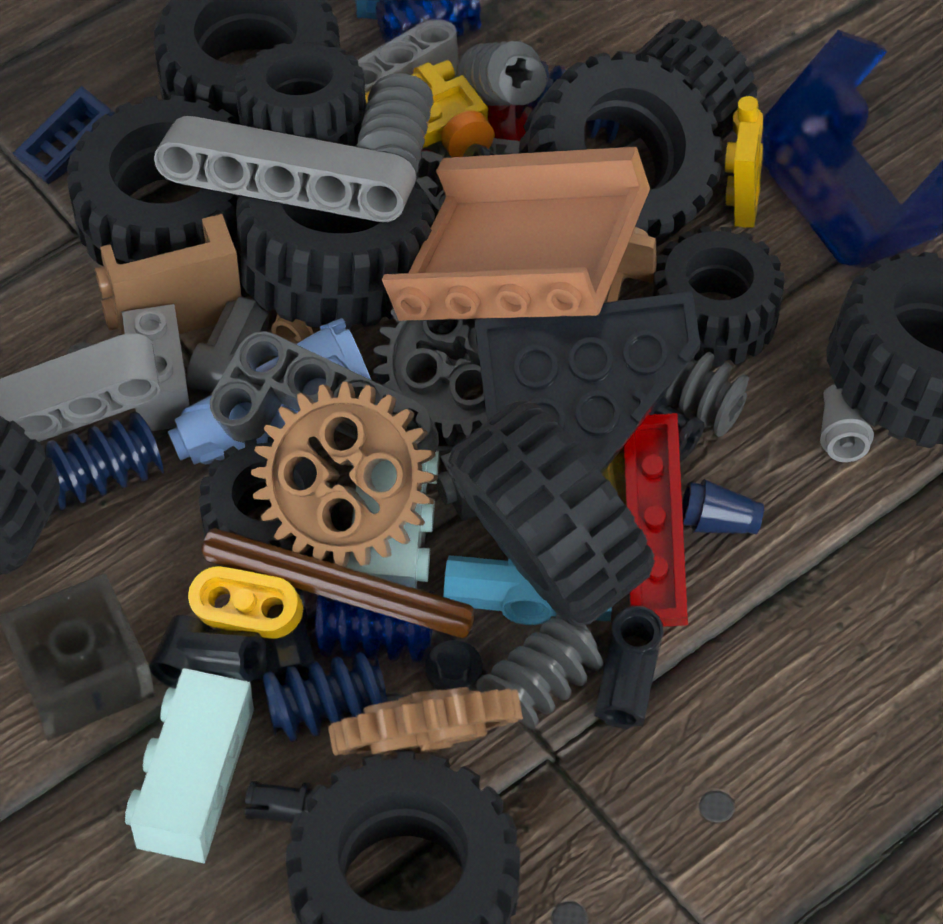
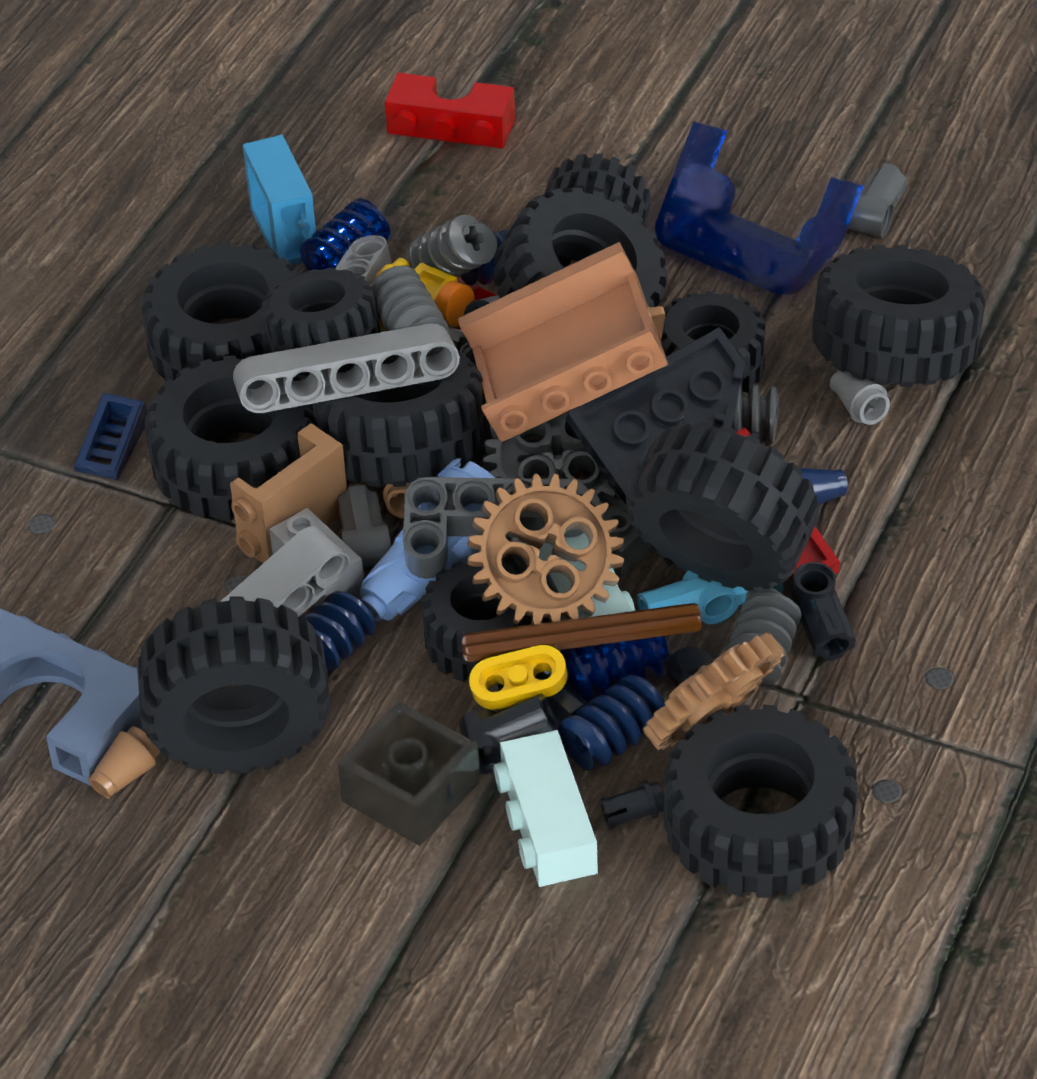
camera: 25 degrees left, 10 degrees down
yellow plate [725,96,763,228] -> none

